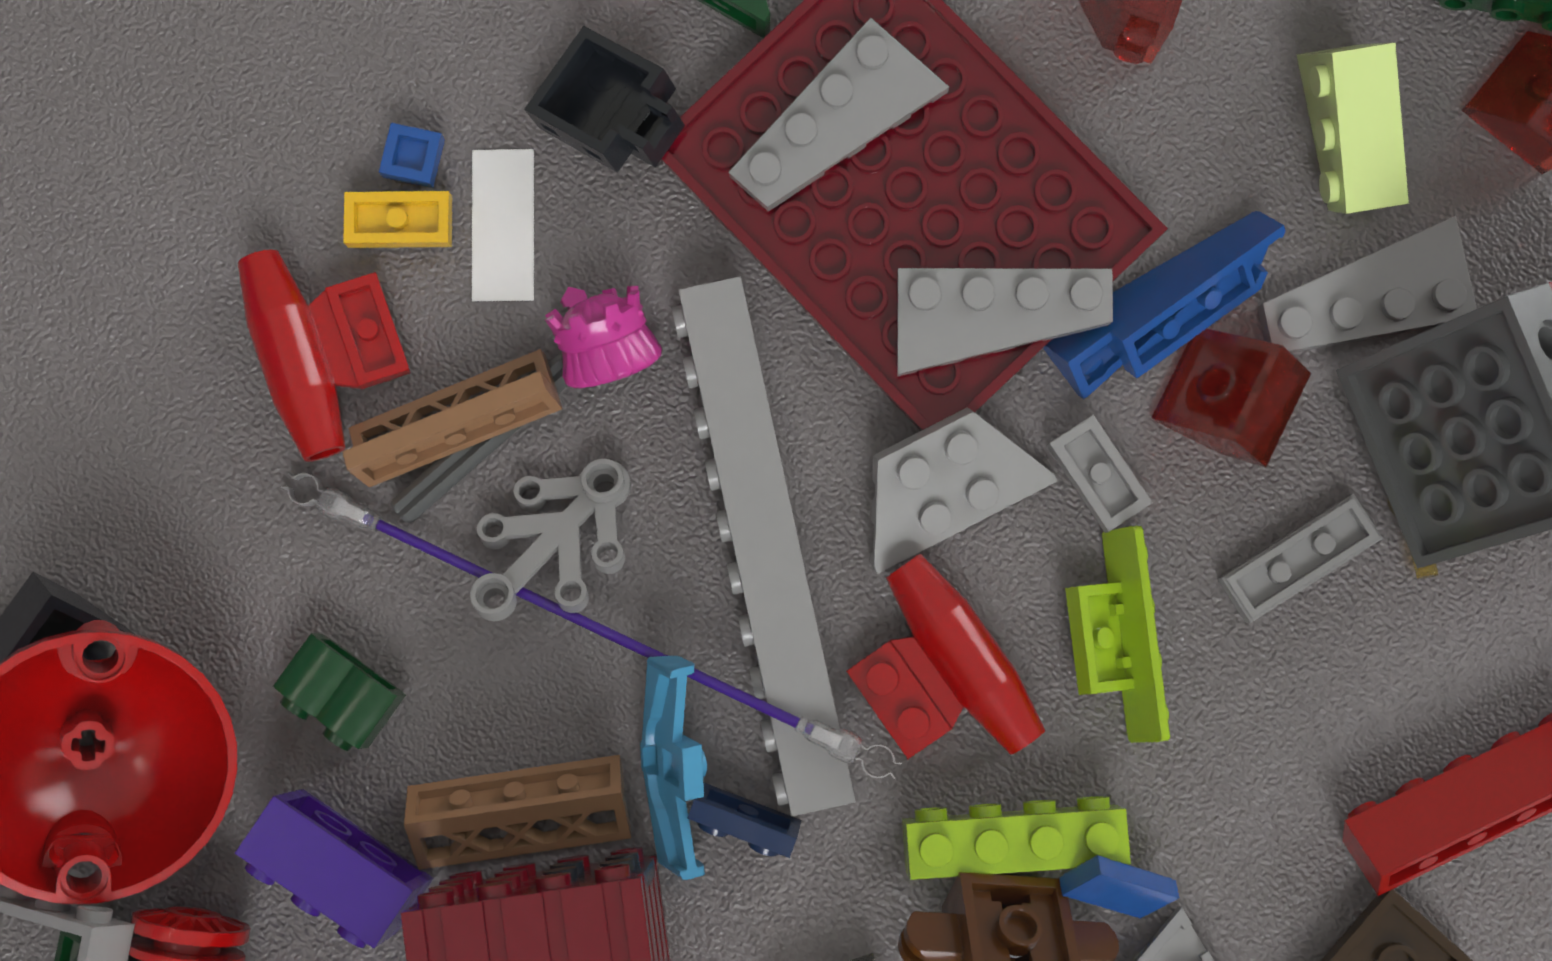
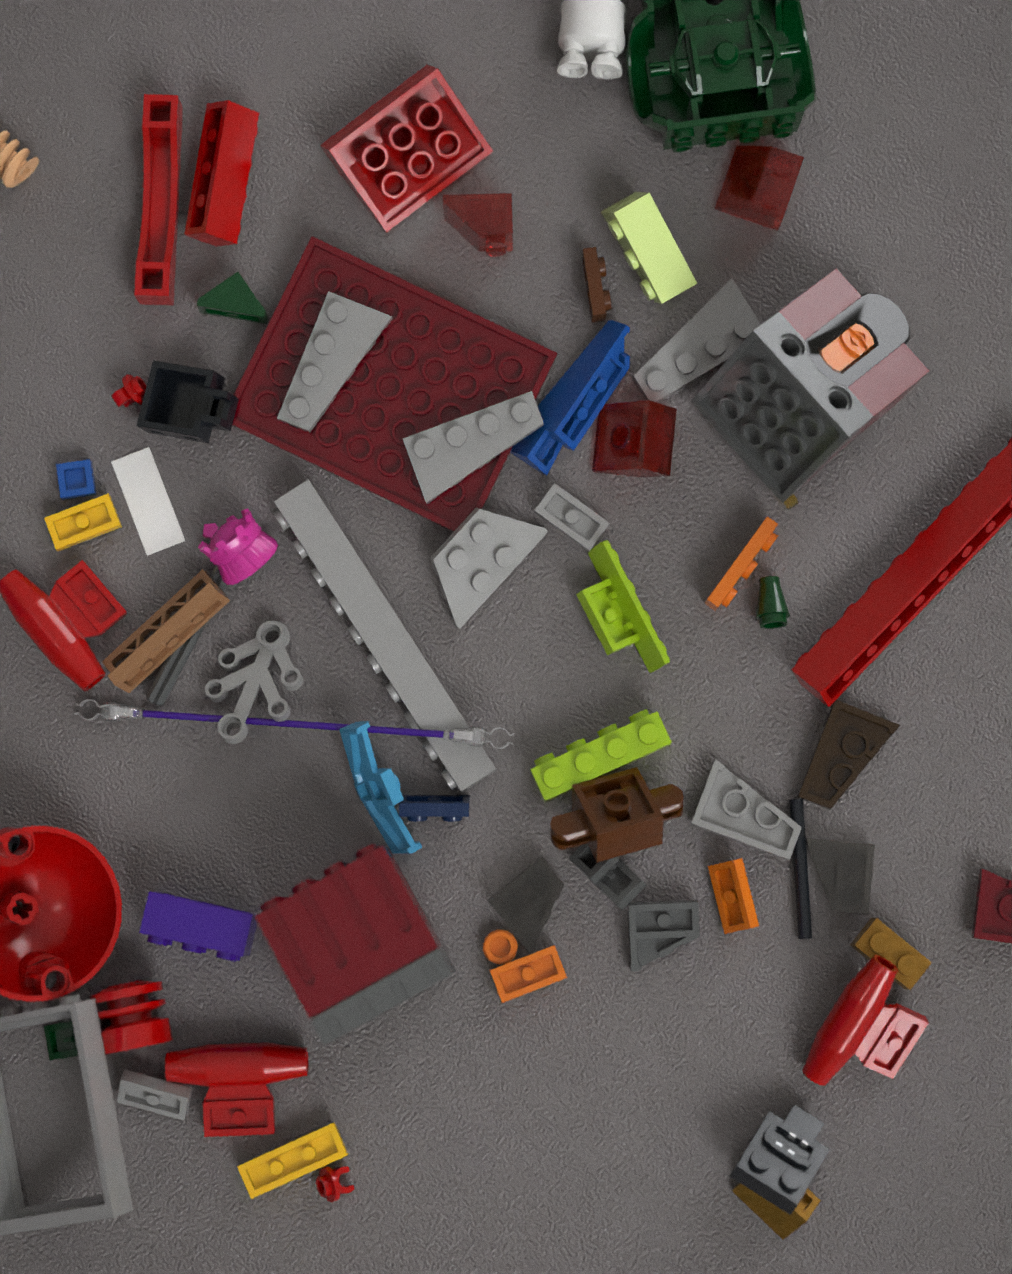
camera: 20 degrees left, 0 degrees up
dark green brick [273,633,406,751] -> none
medium nougat fence [404,755,631,870] -> none
red plate [846,553,1046,759] -> none
blue tile [1059,855,1180,919] -> none
light grey tile [1217,494,1383,623] -> none
none -> red plate [111,374,147,407]
none -> reddish brown plate [582,247,612,323]
none -> orange plate [705,516,778,611]
none -> dark green cone [756,576,790,629]

